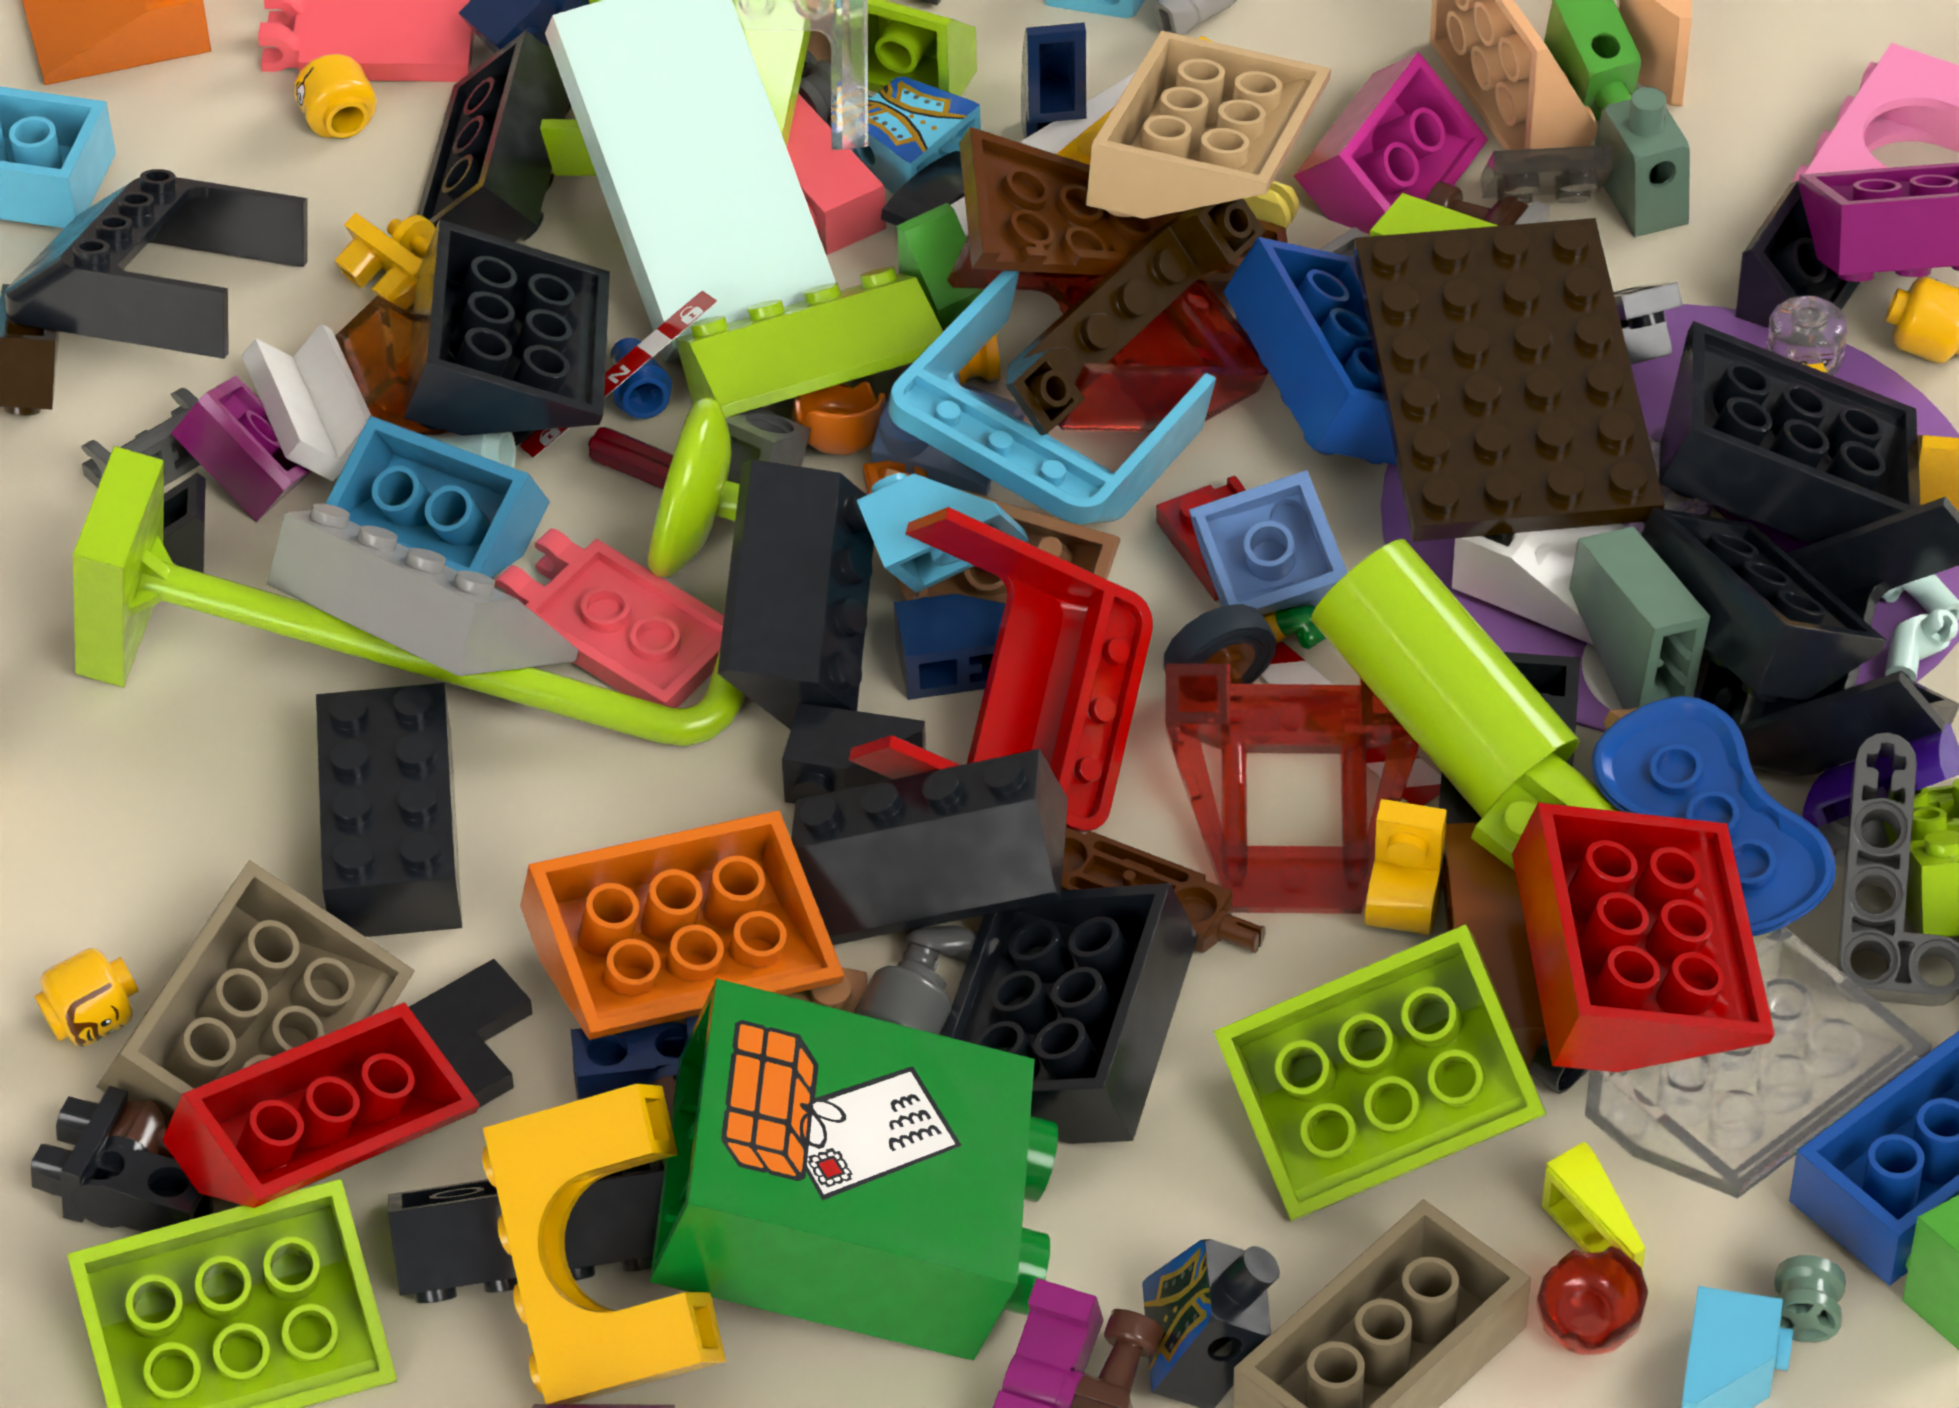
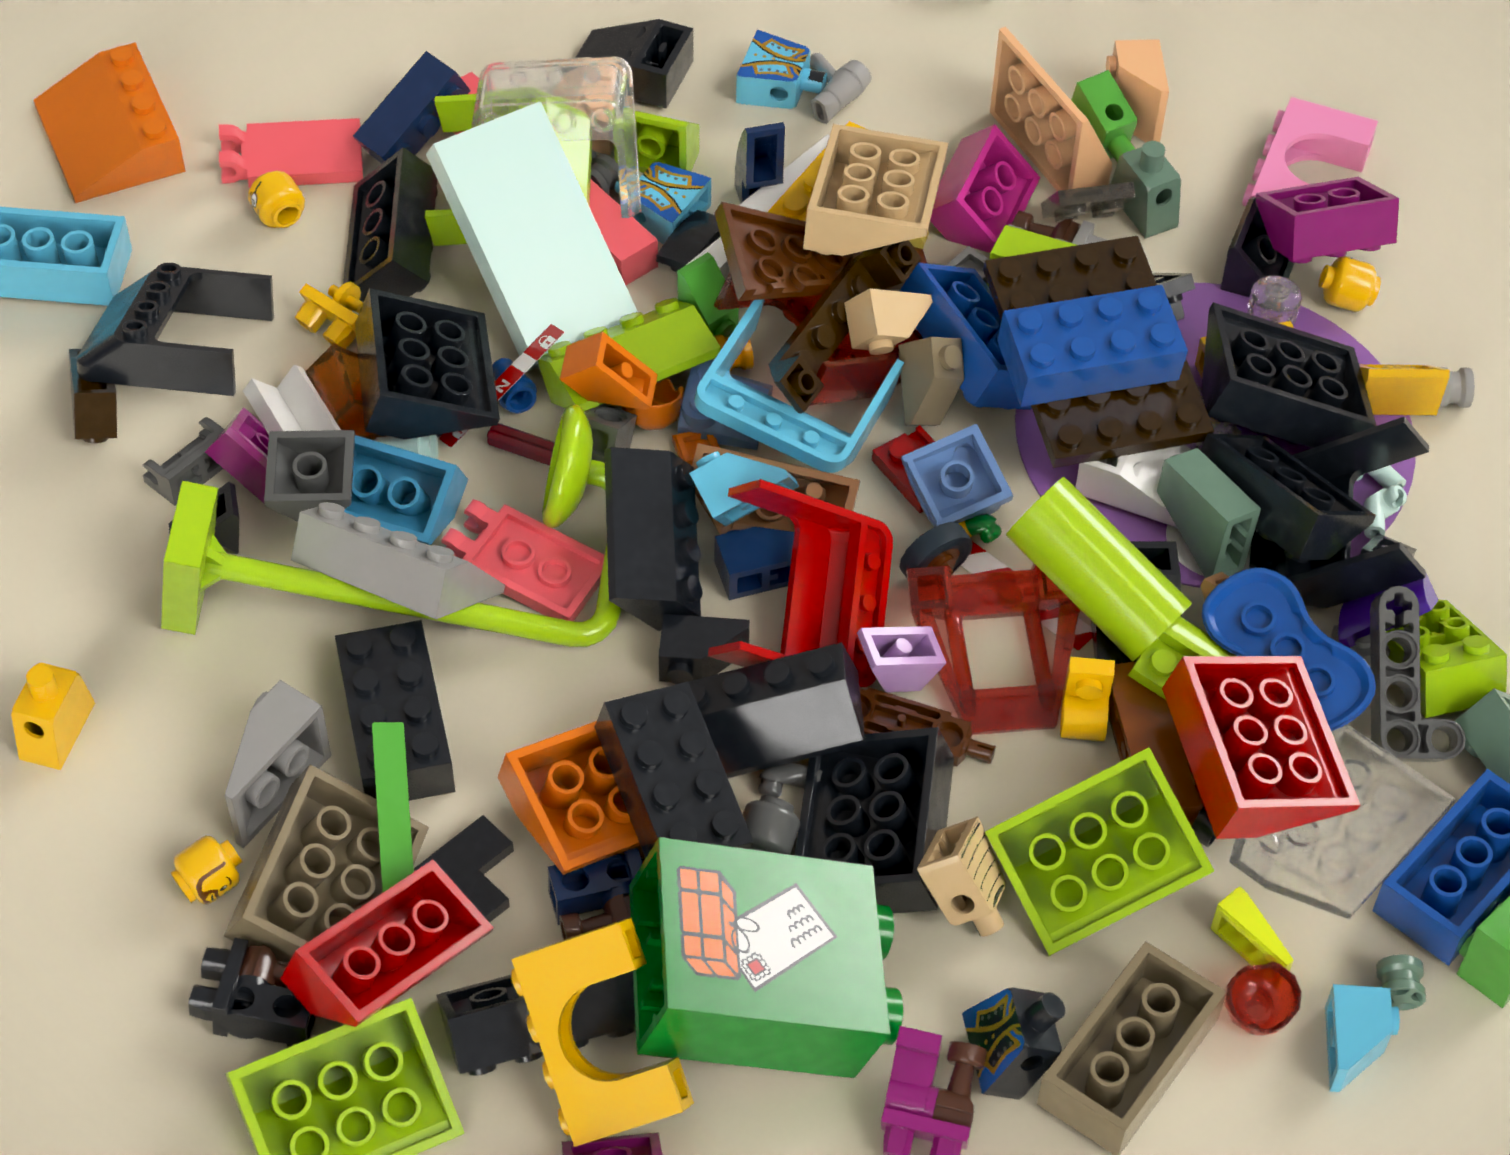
camera: 10 degrees left, 5 degrees up
none -> light grey slope [225,680,331,848]
none -> dark grey slope [264,430,355,522]
none -> bright green sticker [372,722,414,893]
none -> orange slope [560,331,658,410]
none -> black brick [594,682,754,858]
none -> tan slope [844,288,933,355]
none -> lavender slope [857,626,946,692]
none -> dark tan slope [898,337,965,426]
none -> tan torso [917,816,1006,937]
none -> blue brick [997,285,1188,407]

